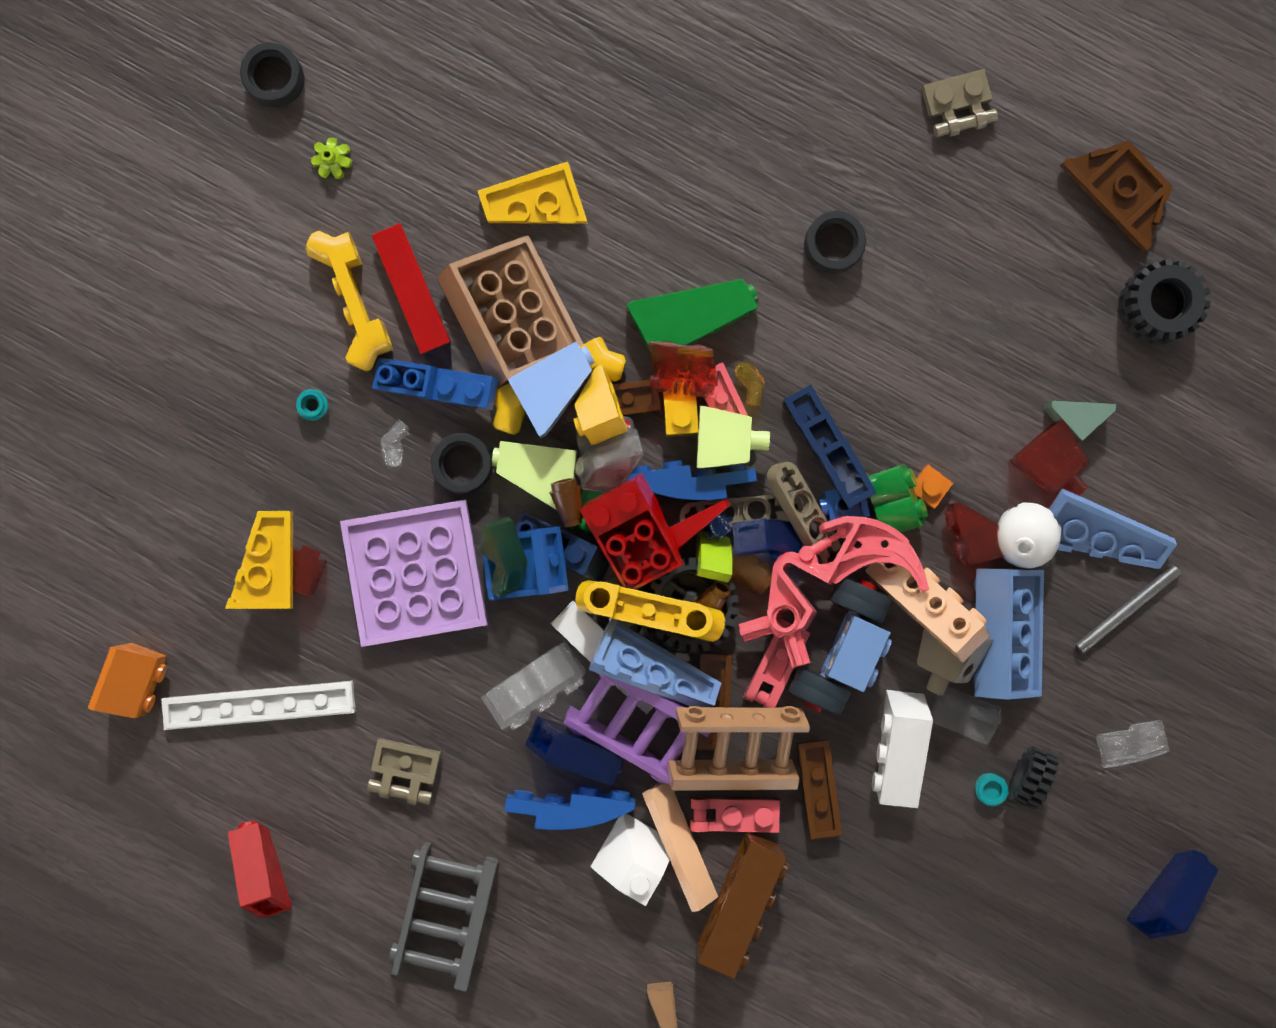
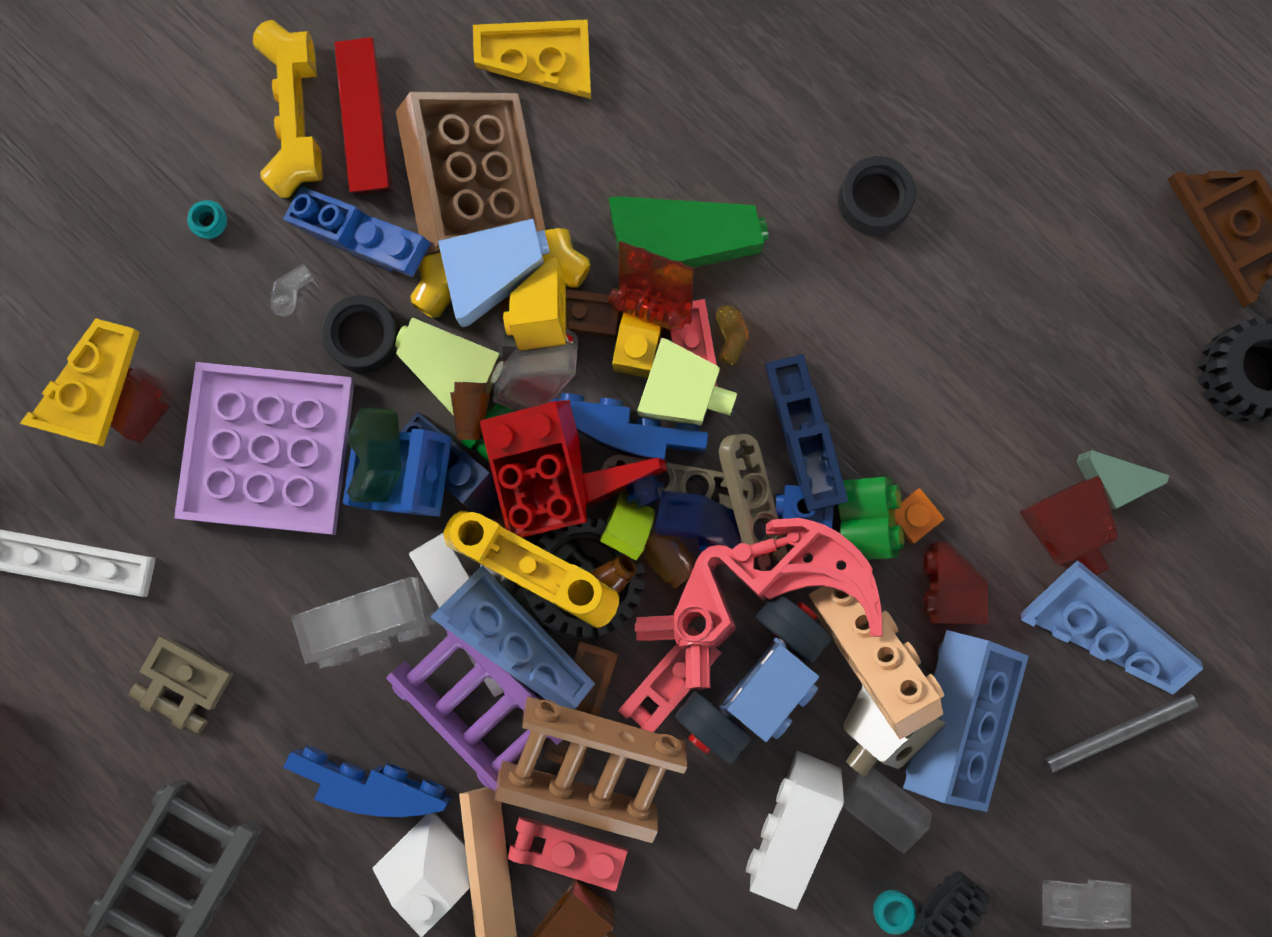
camera: 20 degrees right, 5 degrees down
clear blue slope [525,716,624,786] -> none
reddish brown plate [796,739,842,840] -> none
dark tan plate [921,69,998,137] -> none
white cylinder [995,503,1061,569] -> none

